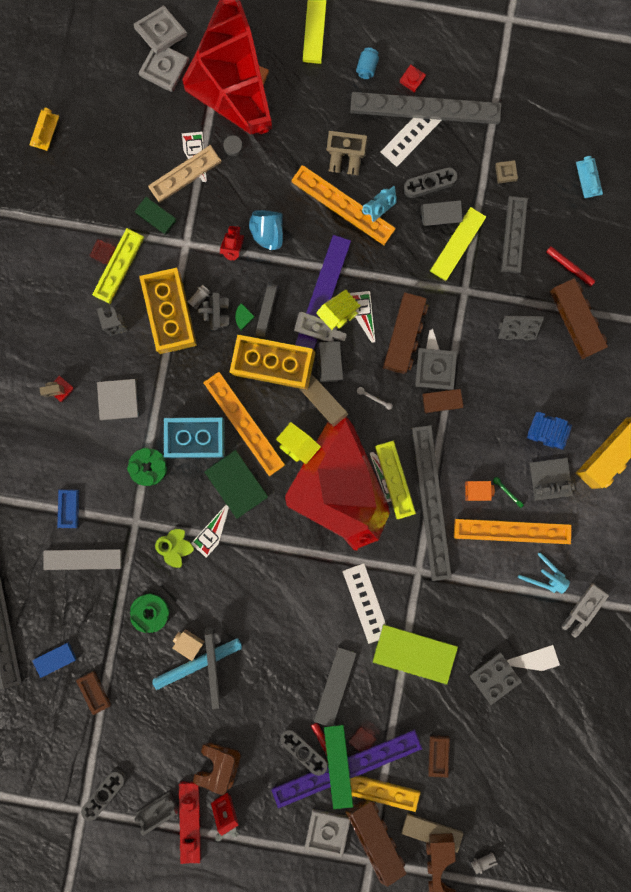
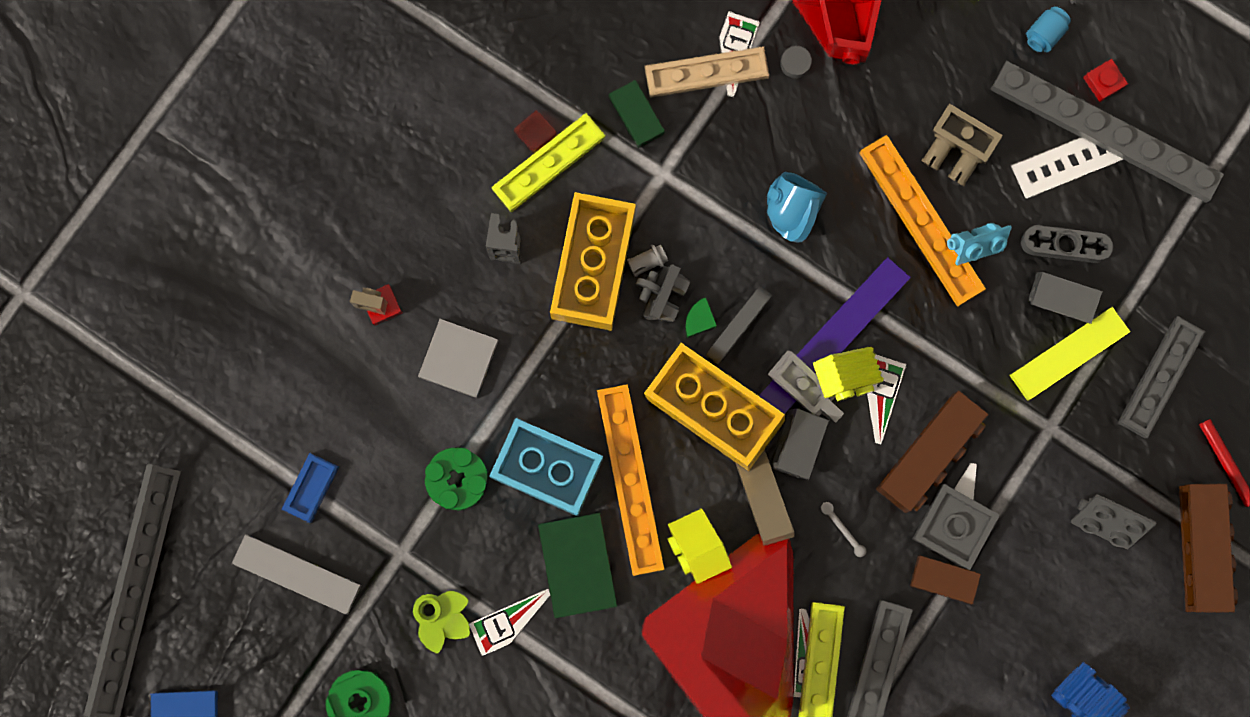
camera: 20 degrees right, 5 degrees down
red hips [220,226,244,260] -> none
dark tan plate [495,160,518,184] -> none

